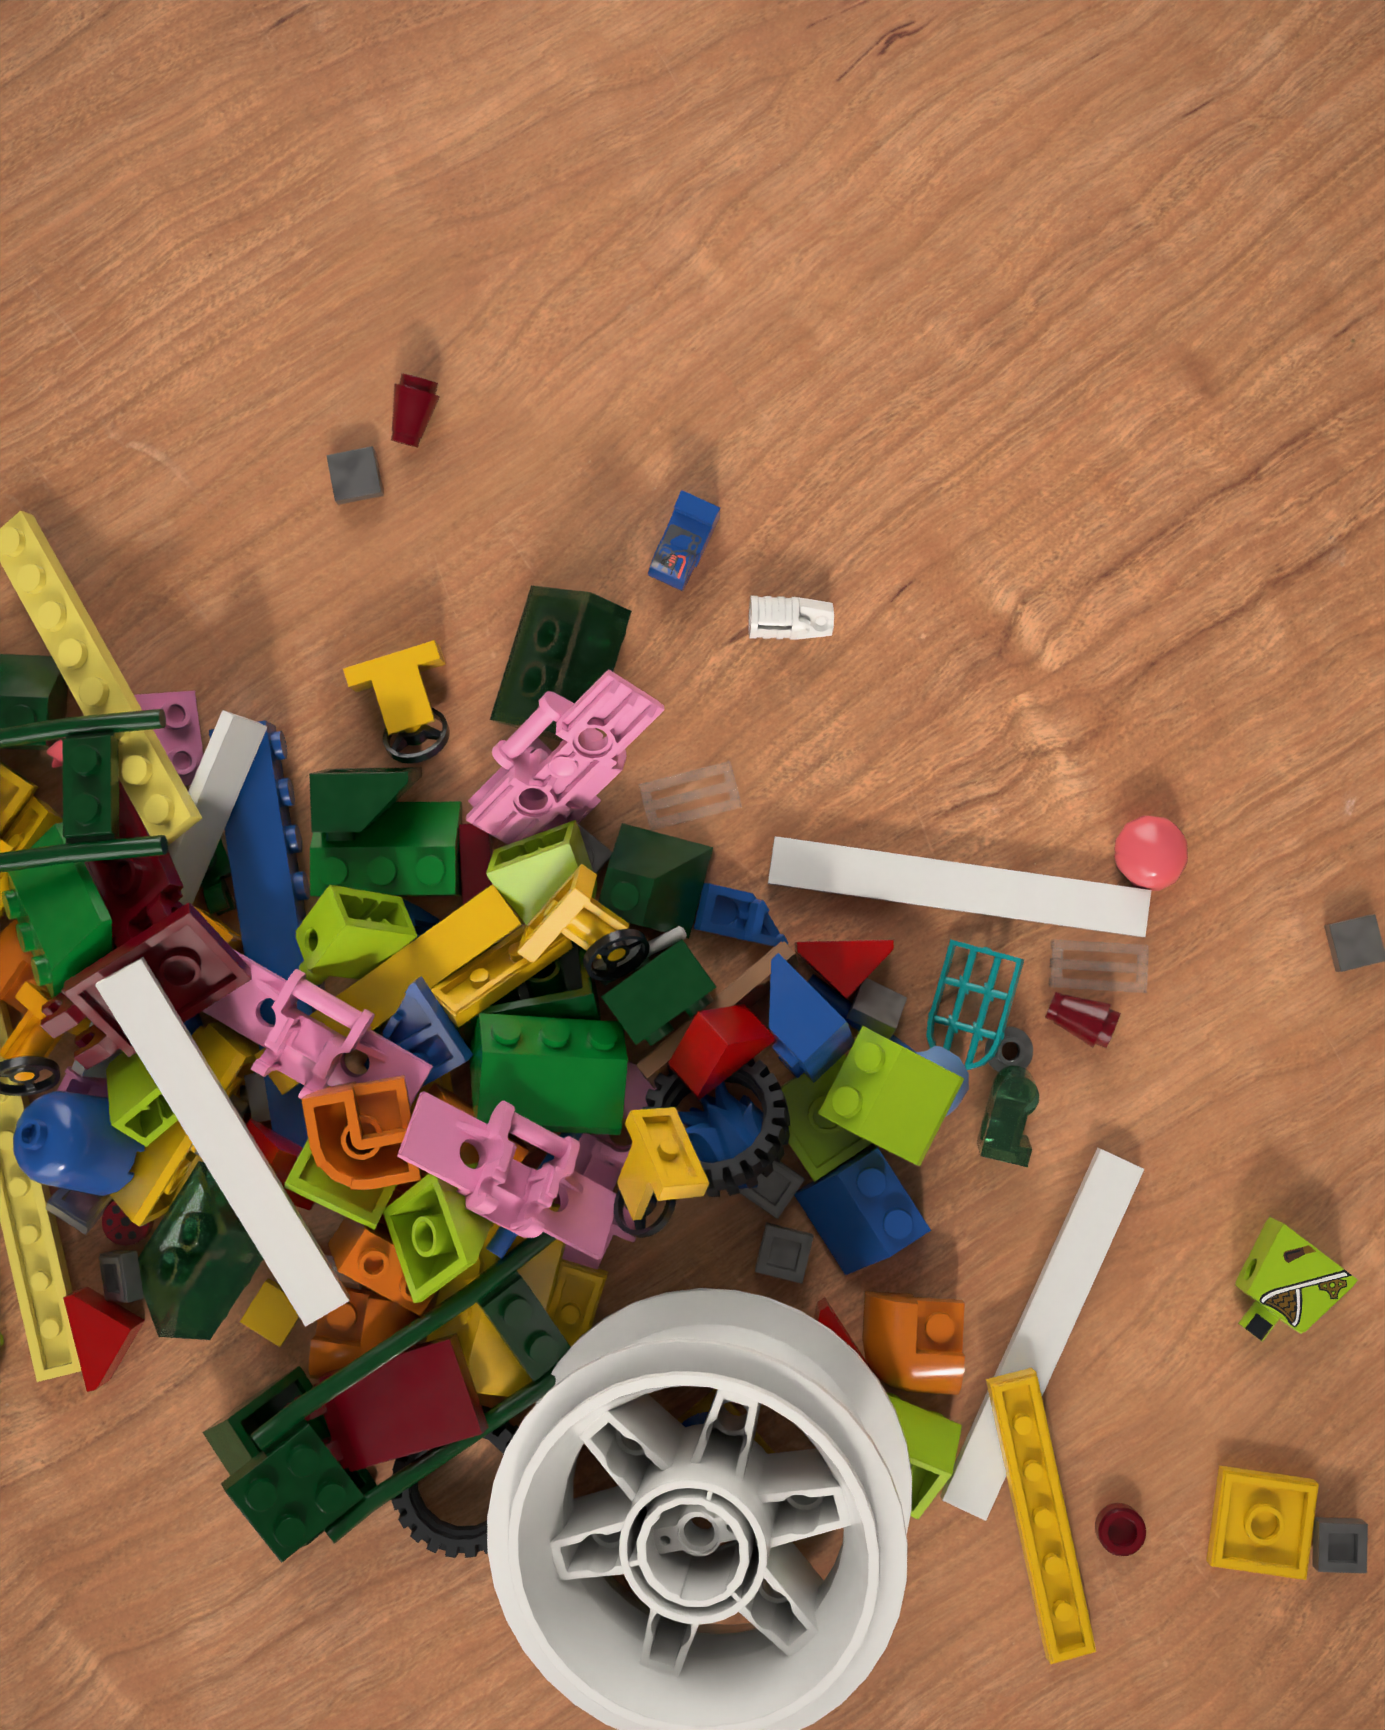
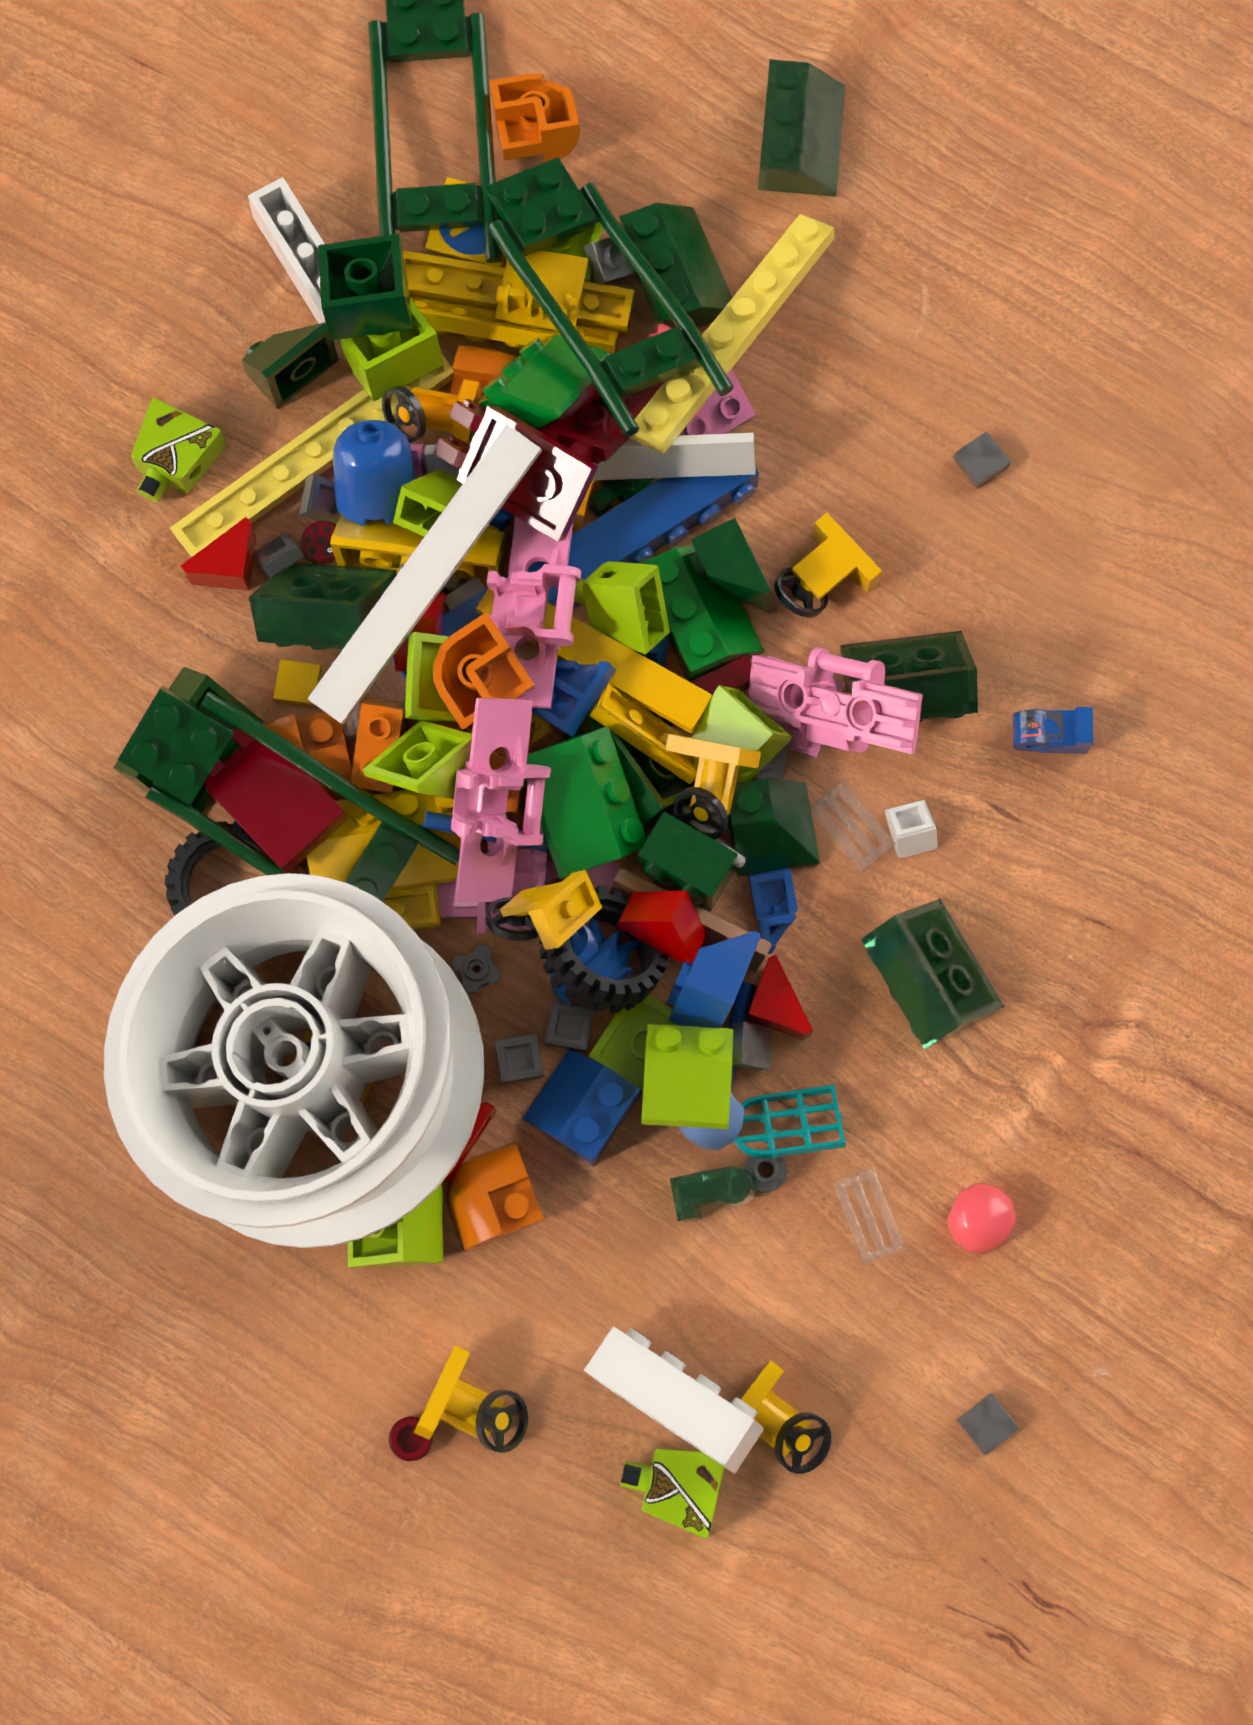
camera: 65 degrees right, 10 degrees down
dark red cone [391,374,440,448] -> none
white hinge [748,596,834,640] -> none
white tile [768,836,1152,937] -> none
white tile [940,1147,1144,1521] -> none
yellow tile [986,1368,1096,1664] -> none
dark red cone [1045,992,1121,1048] -> none
yellow tile [1206,1465,1319,1580] -> none
flat silver plate [1312,1517,1368,1573] -> none
none -> yellow piece [414,1345,528,1453]
none -> flat silver plate [452,945,501,994]
none -> white brick [584,1326,764,1474]
none -> piece [740,1360,832,1474]
none -> clear green slope [861,898,1004,1049]
none -> white slope [884,800,938,858]

